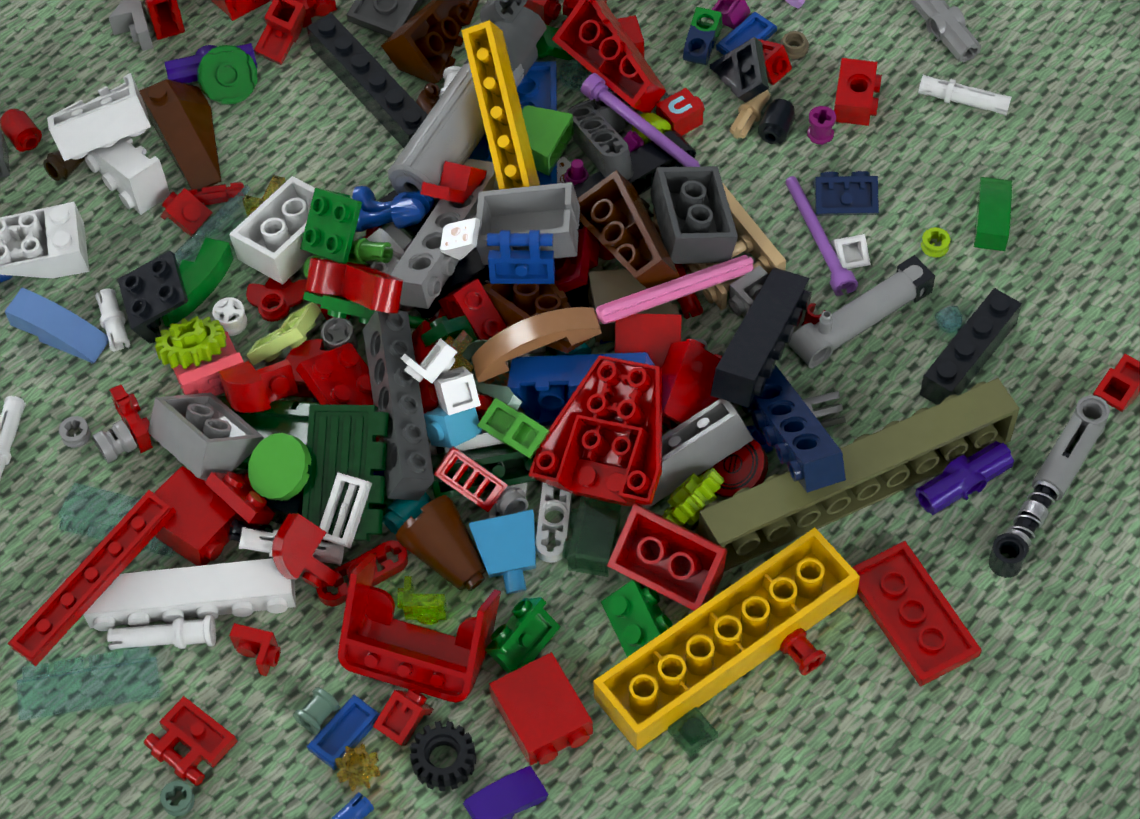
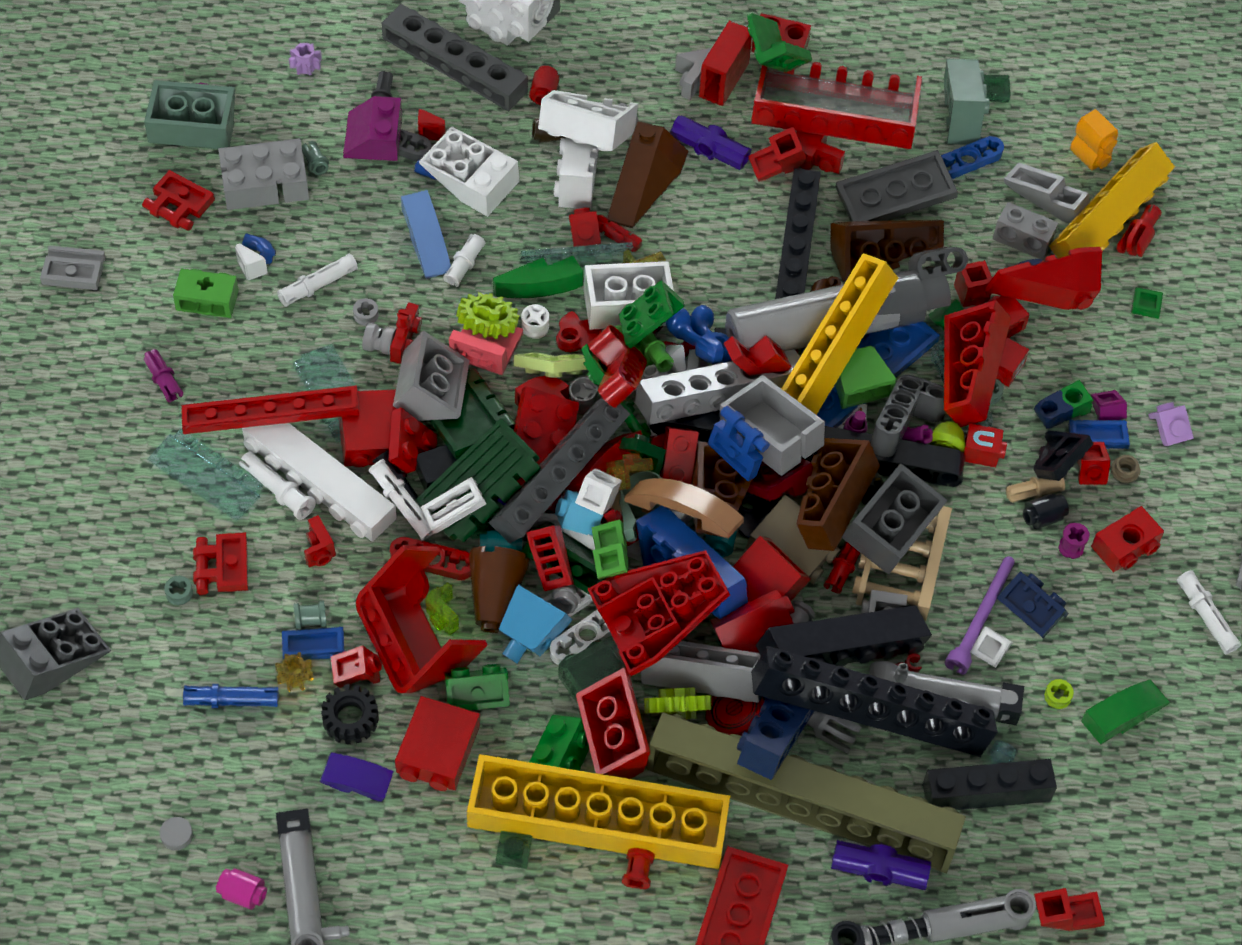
camera: 40 degrees right, 0 degrees up
black bracket [117,251,188,343] -> none
green tile [197,45,257,105] -> none
red brick [218,359,299,413] -> none
bright green tile [248,433,311,501] -> none
red brick [272,513,340,589] -> none
white bracket [401,338,457,384] -> none
white slope [440,218,480,260] -> none
medium lavender piece [580,73,700,167] -> none
bright pink axle [596,255,754,324] -> none
none -> black brick [751,646,998,757]

